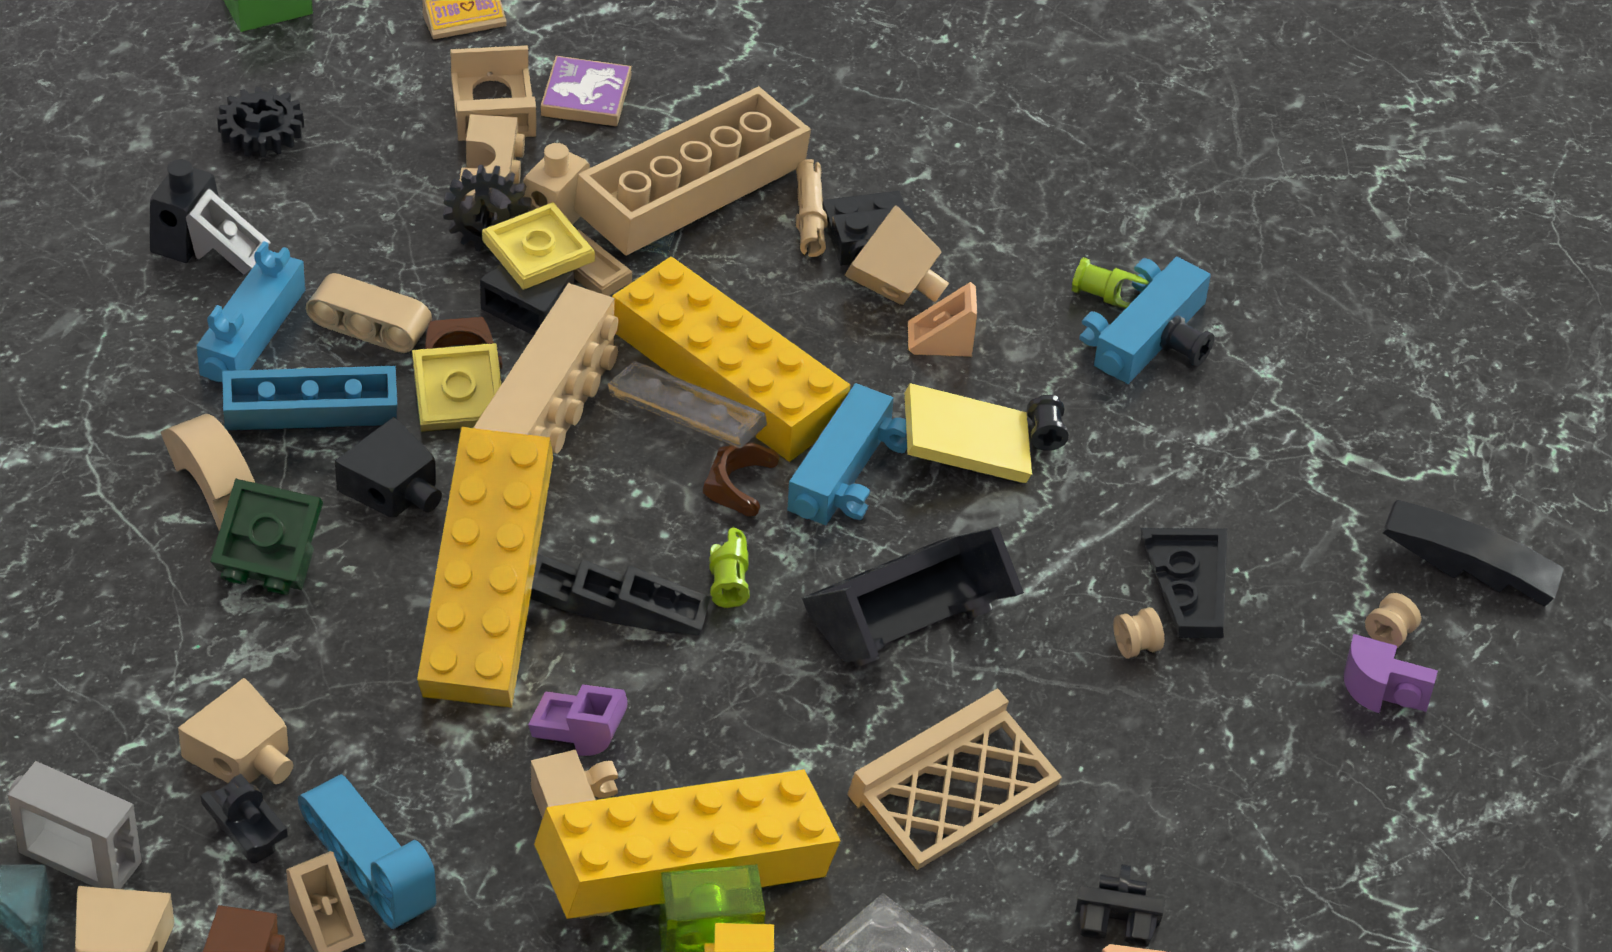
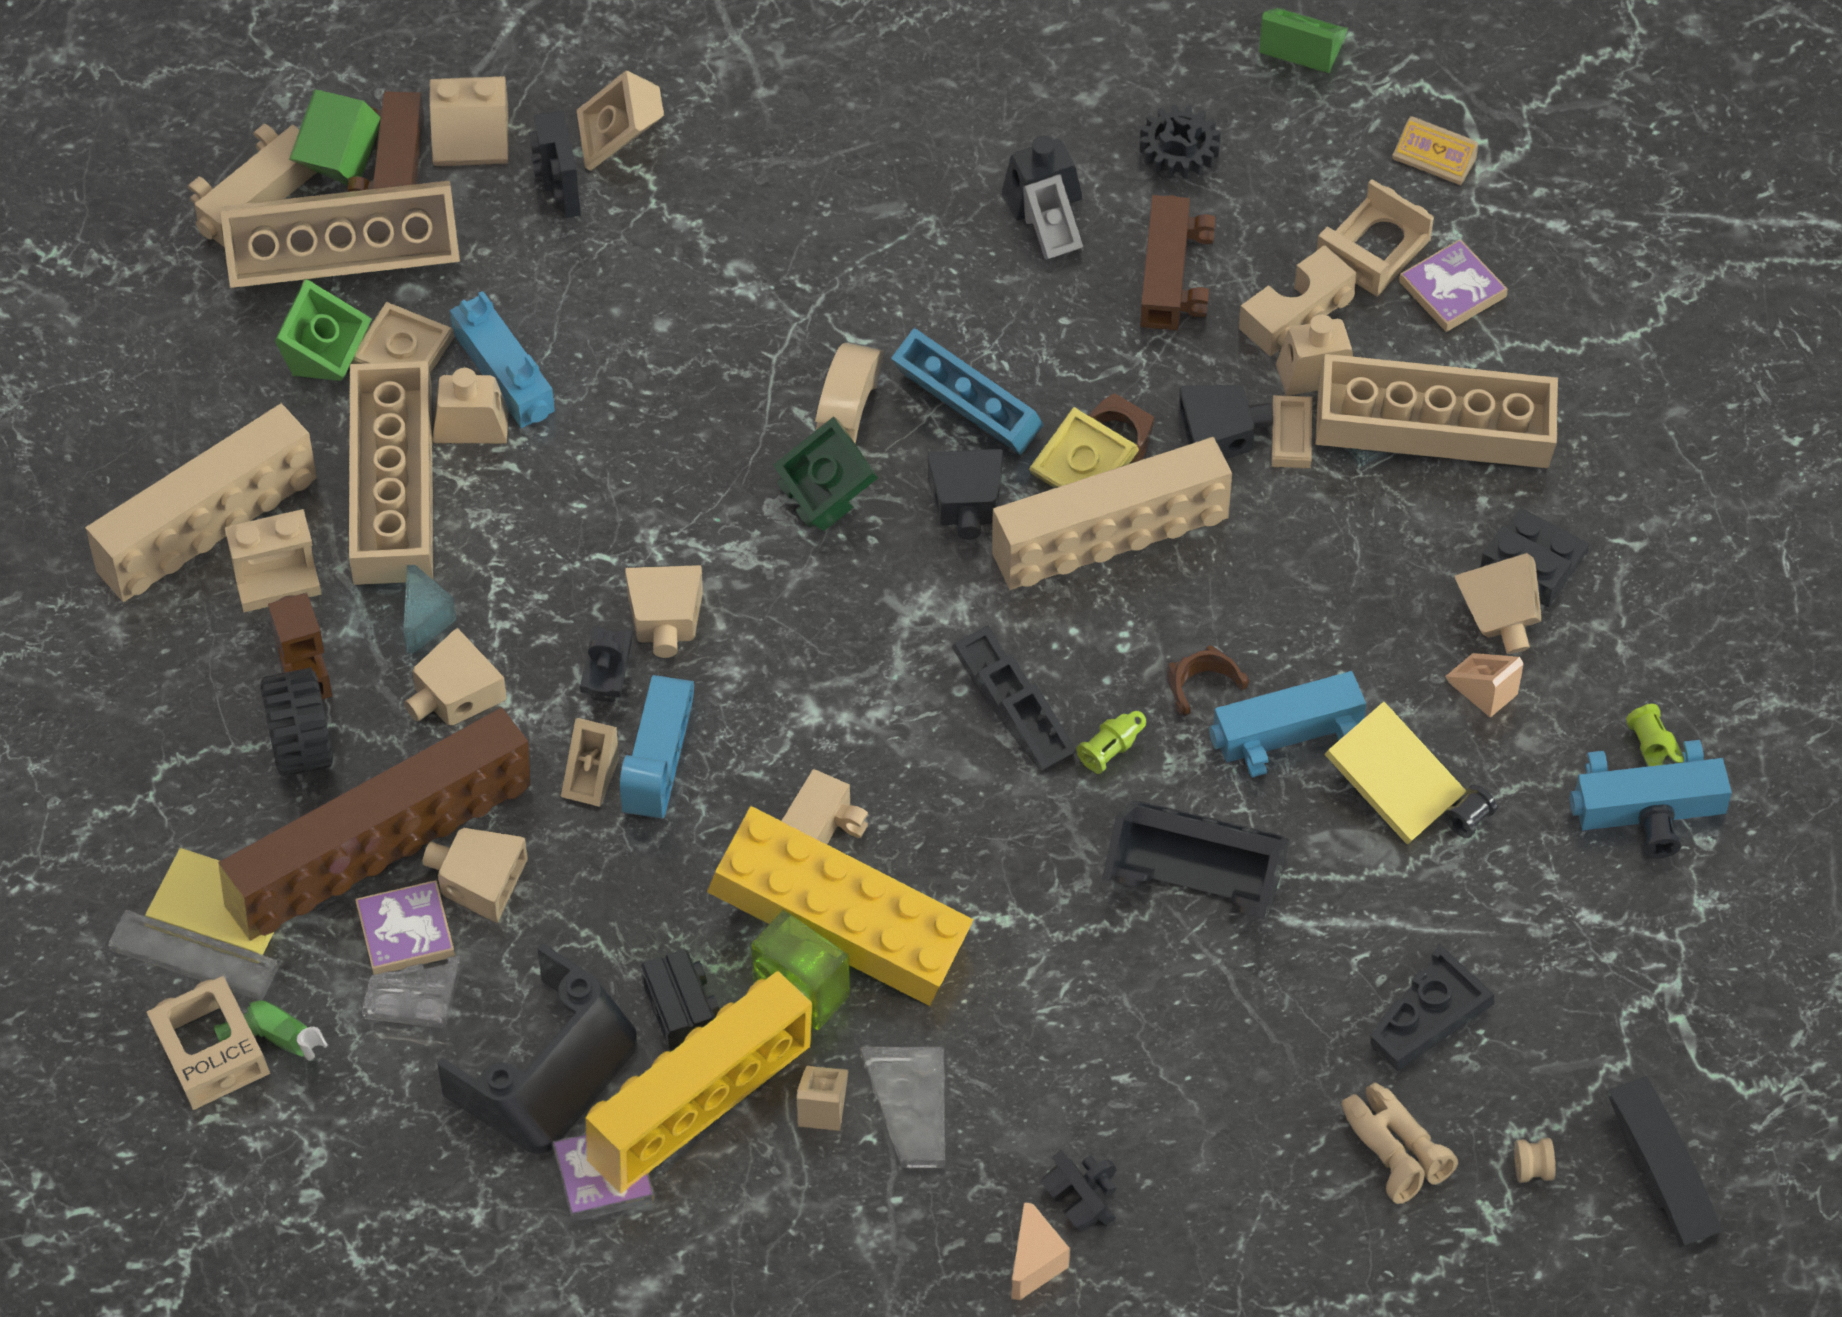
camera: 50 degrees right, 10 degrees up
light grey window [8,761,142,889] -> none
dark azure brick [197,241,305,383] -> none
tan beam [305,273,432,353] -> none
yellow brick [417,427,553,708] -> none
black gear [443,165,532,251] -> none
light yellow tile [482,202,595,290] -> none
medium lavender brick [528,685,627,756] -> none
clear tile [608,361,767,448] -> none
yellow brick [612,256,850,462] -> none
tan pin [796,159,827,257] -> none
tan fence [847,688,1062,870] -> none
tan wheel [1113,607,1164,659] -> none
medium lavender brick [1344,634,1438,713] -> none
none -> reddish brown brick [1140,195,1215,330]
none -> tan piece [1341,1082,1458,1204]

